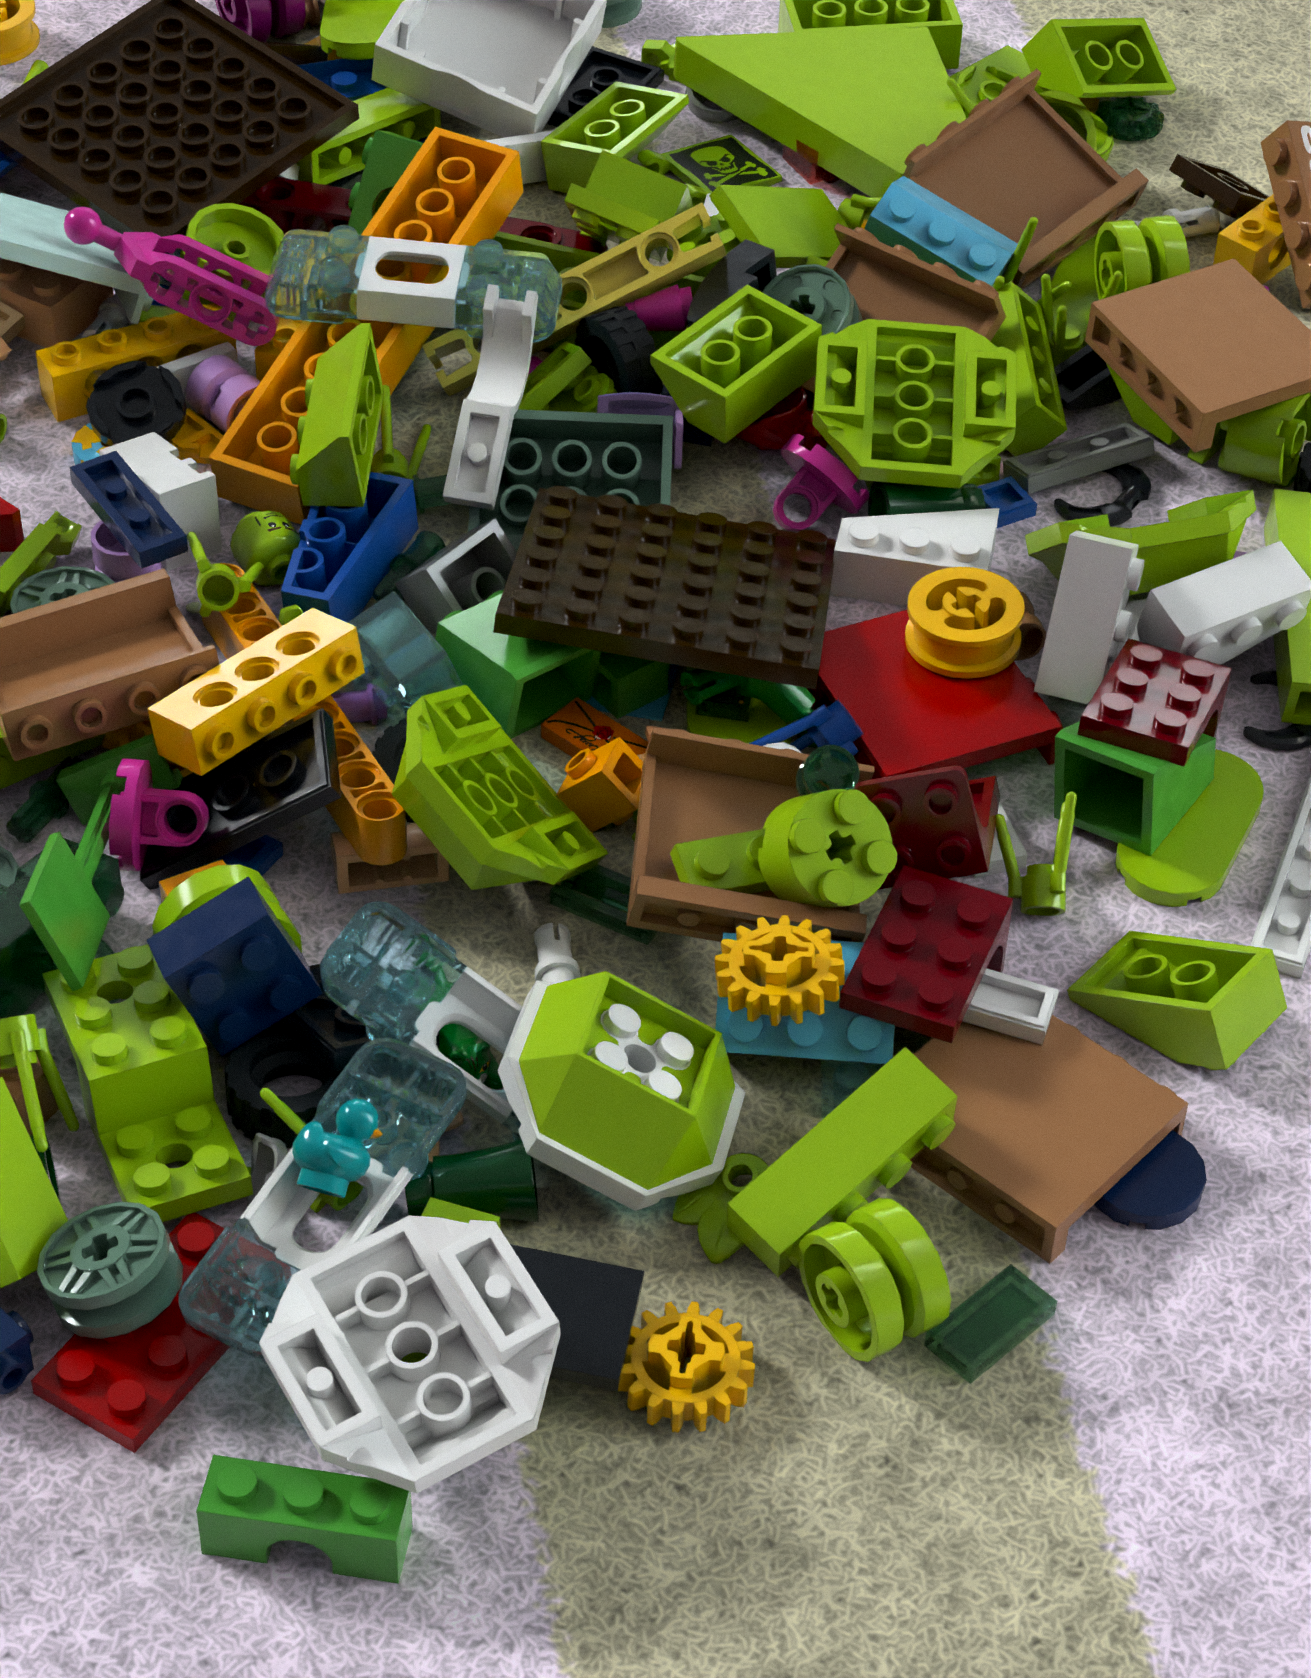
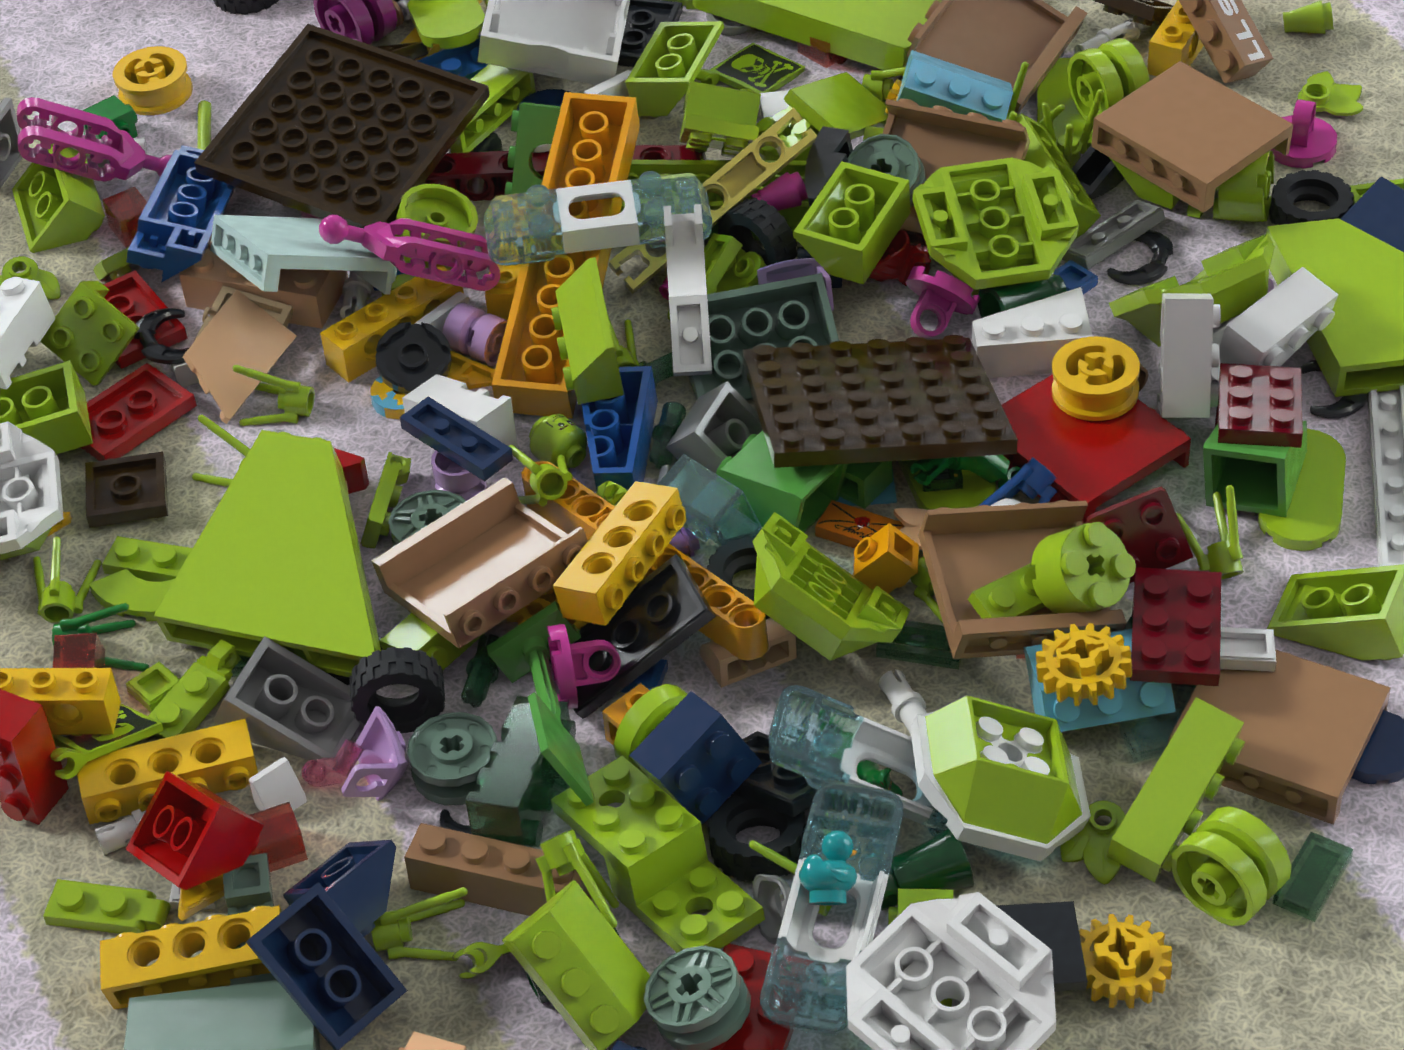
camera: 10 degrees left, 0 degrees up
clear green wheel [795,745,860,796] -> none

